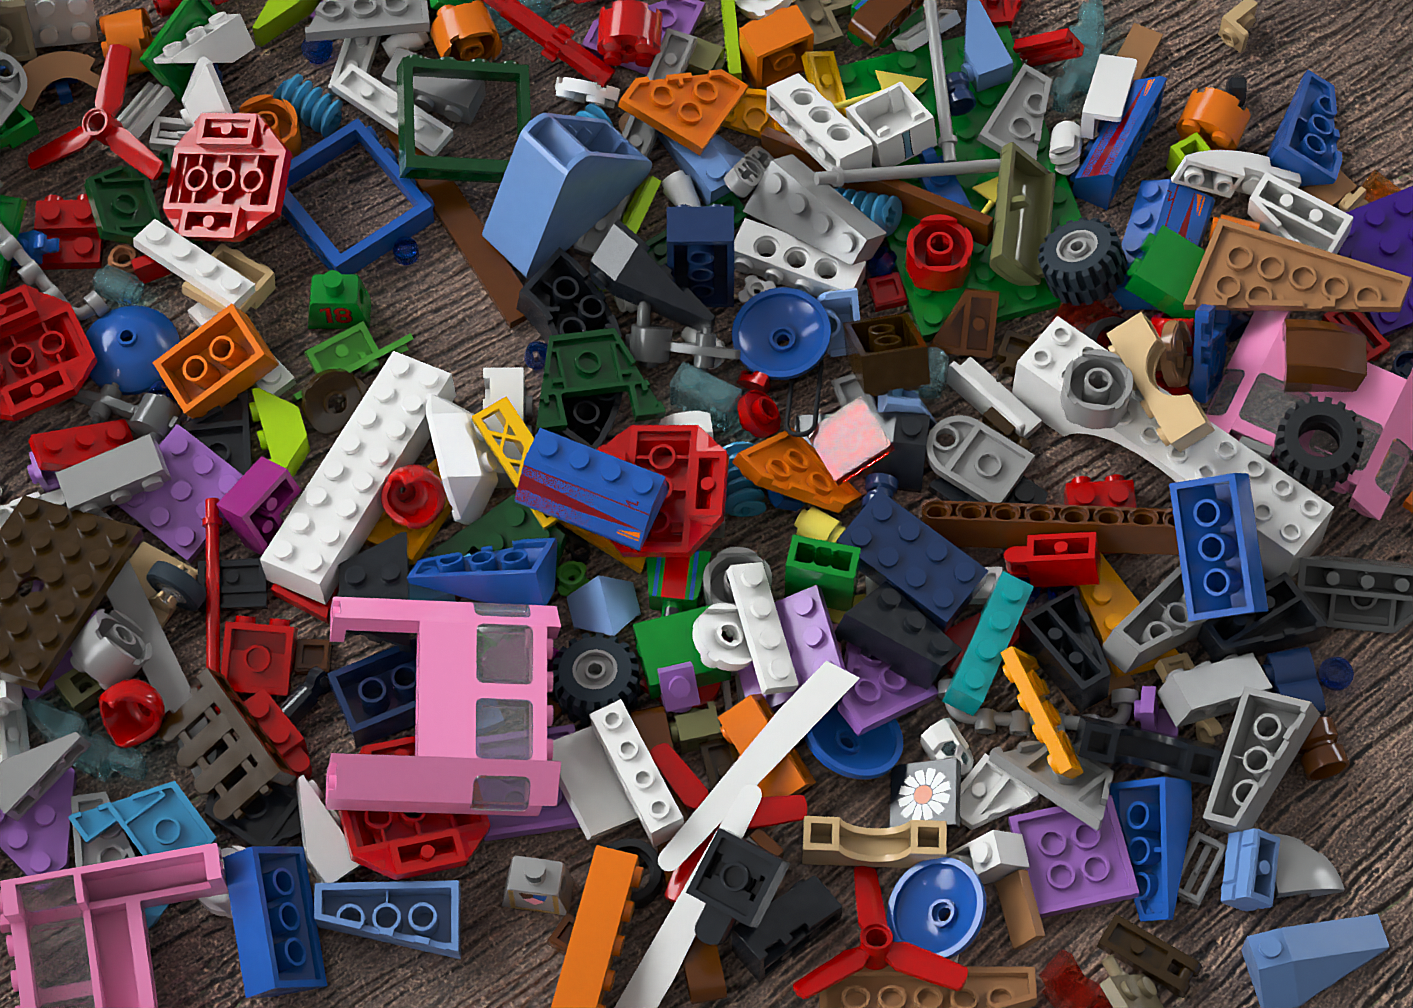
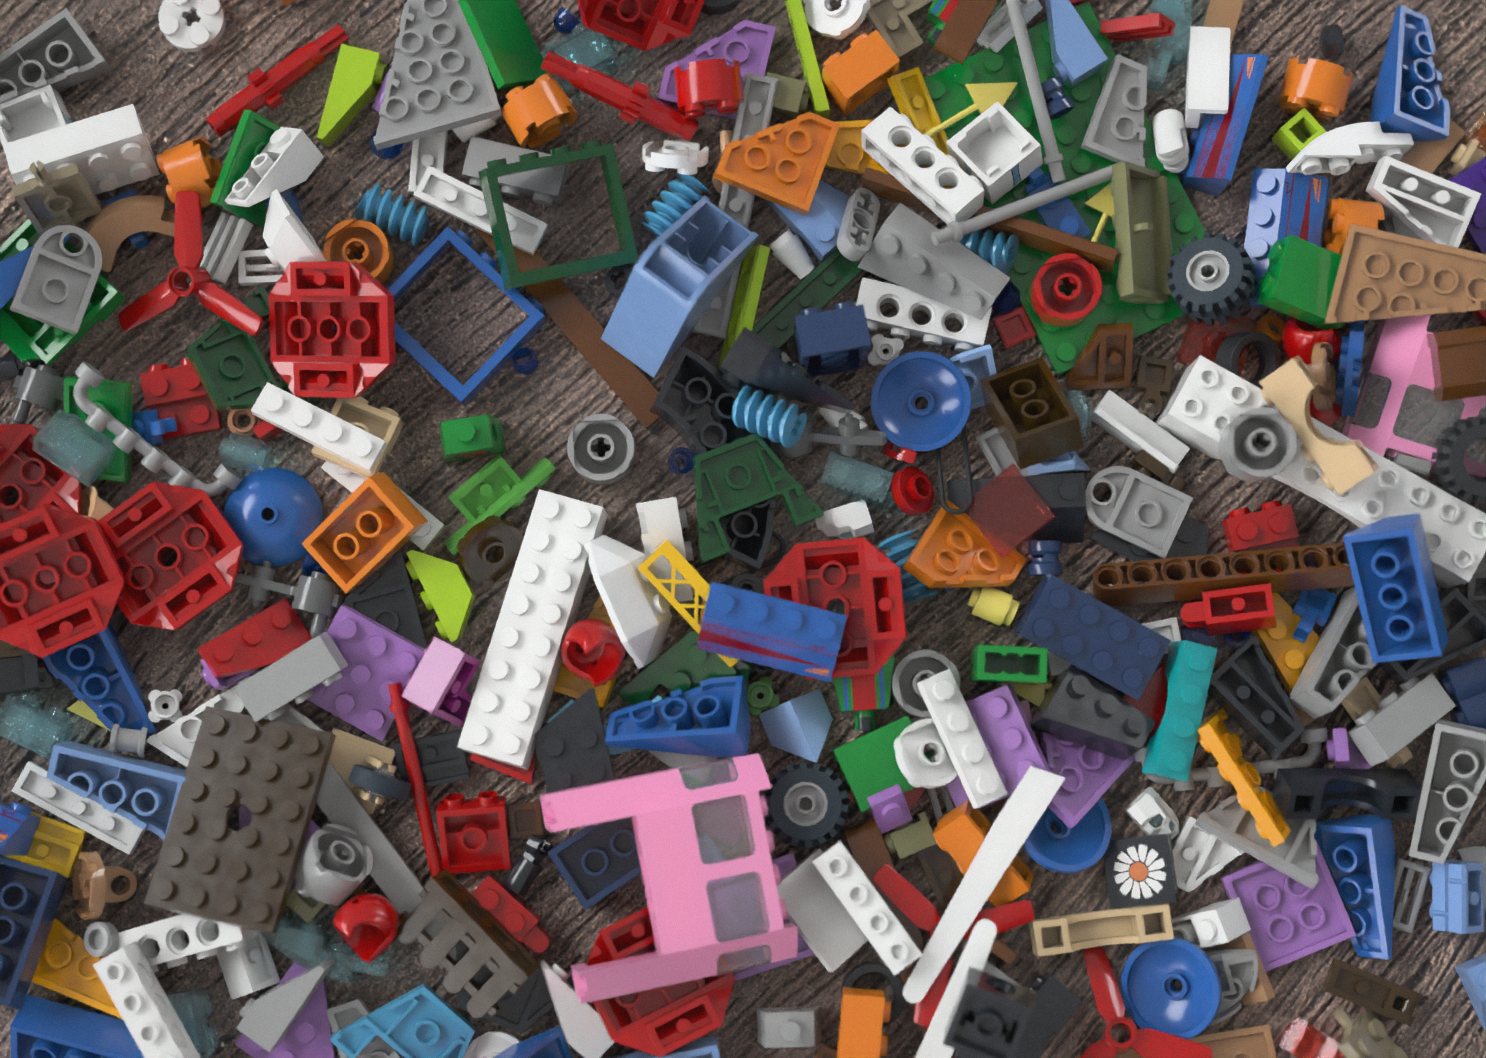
camera: 10 degrees left, 20 degrees up
none -> light grey brick [567,414,636,485]
none -> dark azure piece [731,385,807,447]
none -> light grey brick [1204,949,1258,1026]
none -> blue plate [1292,589,1337,643]

